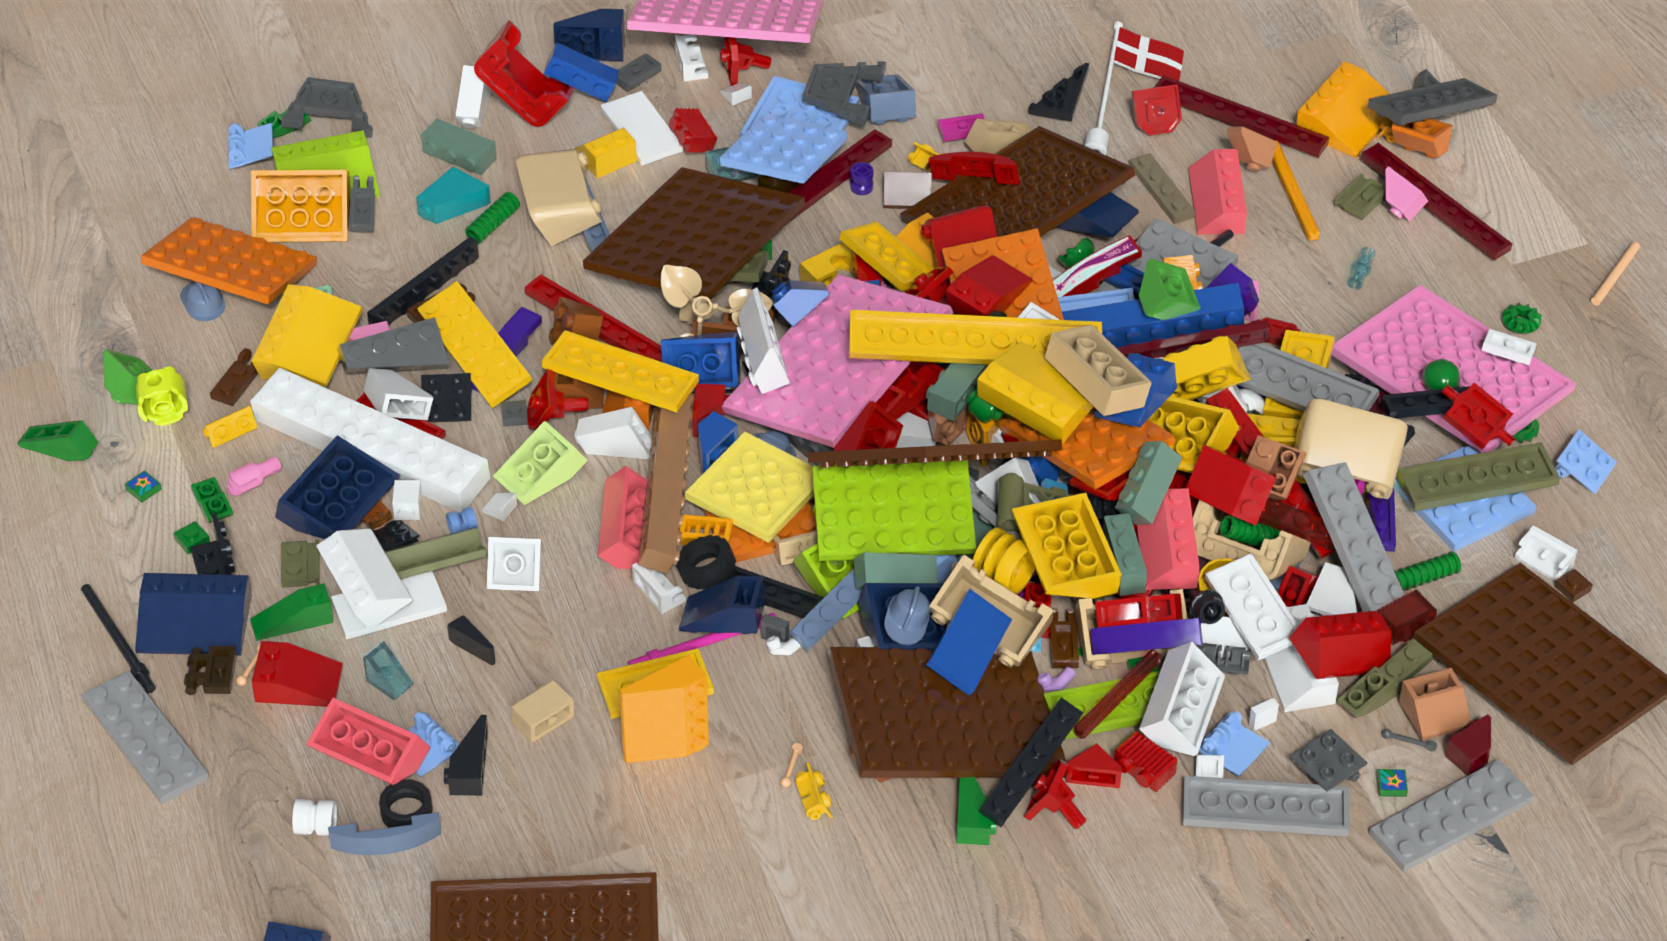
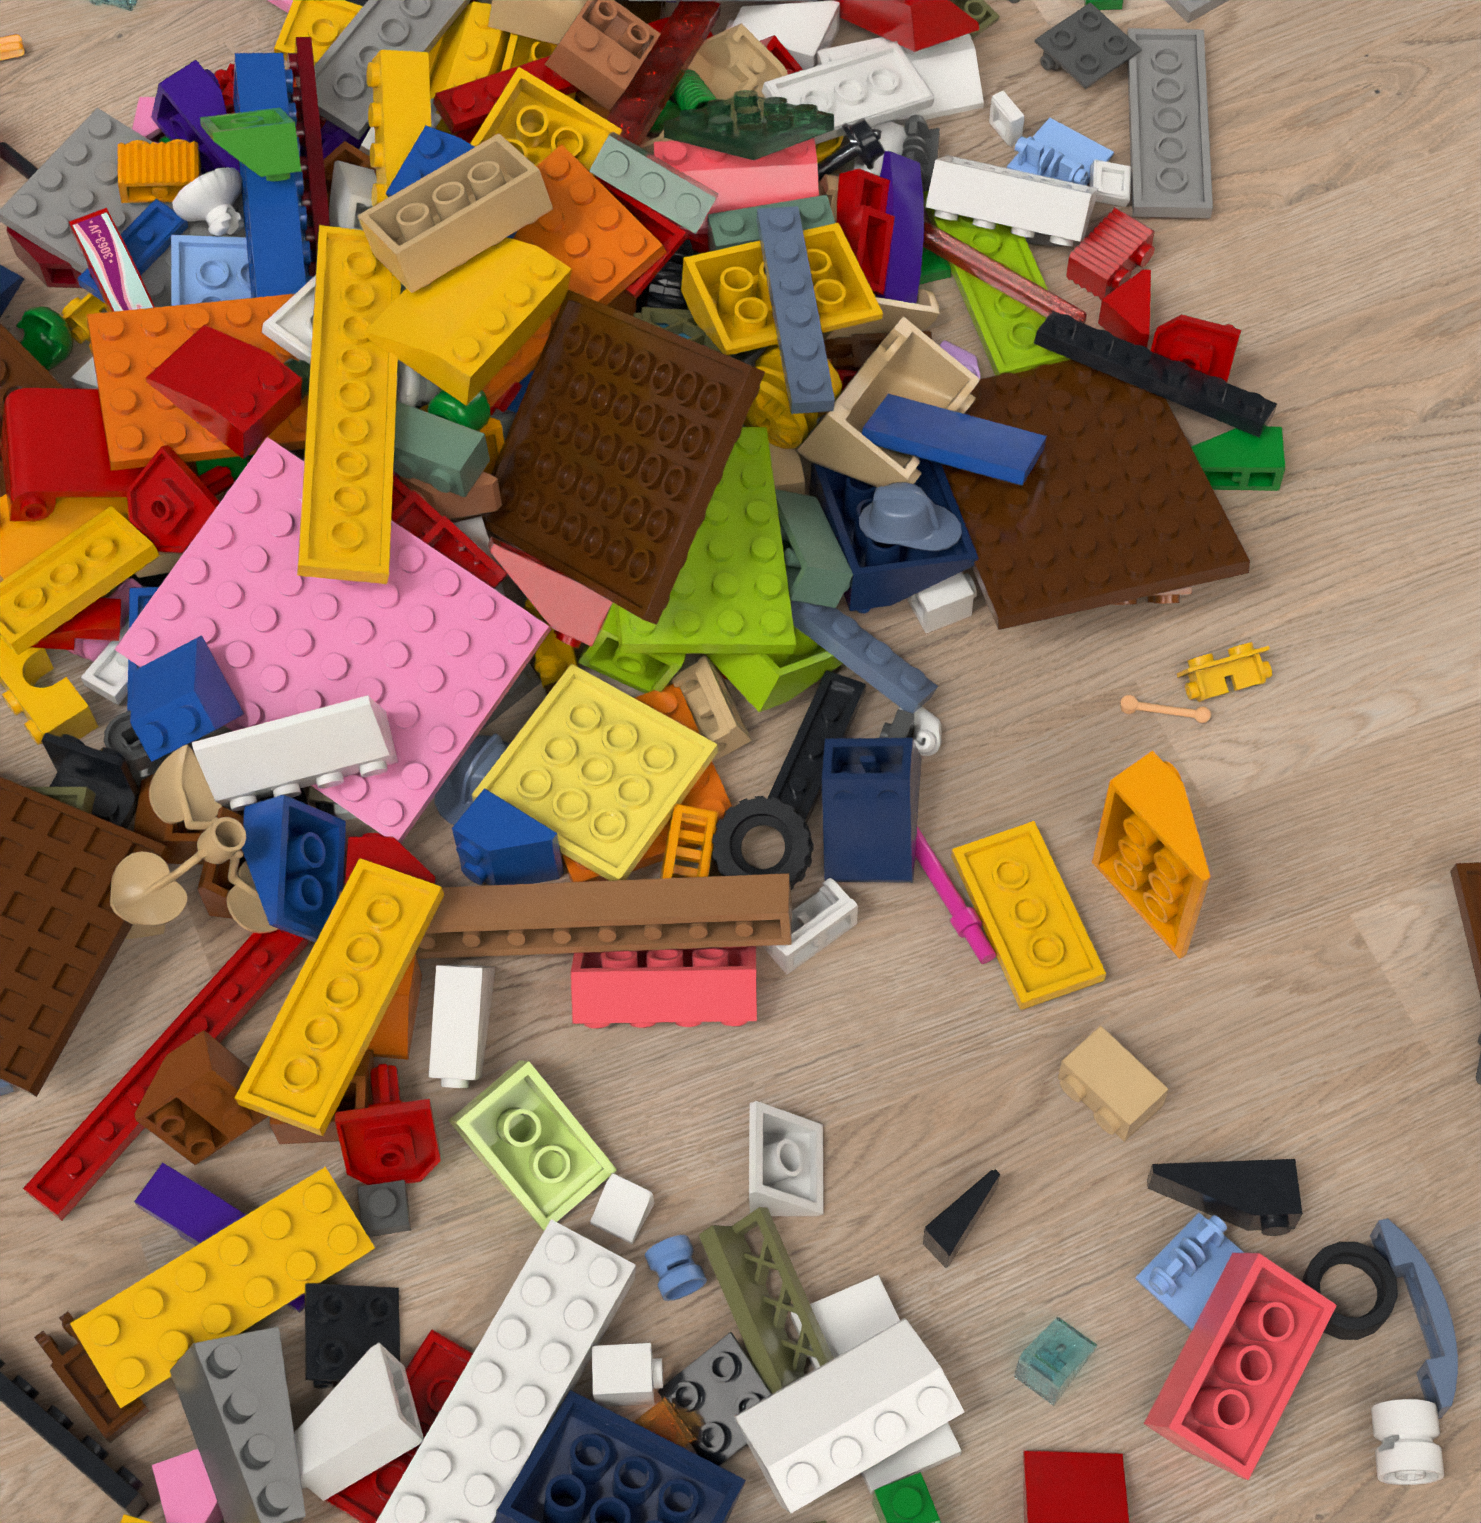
camera: 90 degrees left, 15 degrees up
red slope [1186,444,1277,525] -> none
none -> clear green plate [663,90,834,160]
none -> sand blue plate [756,206,835,414]

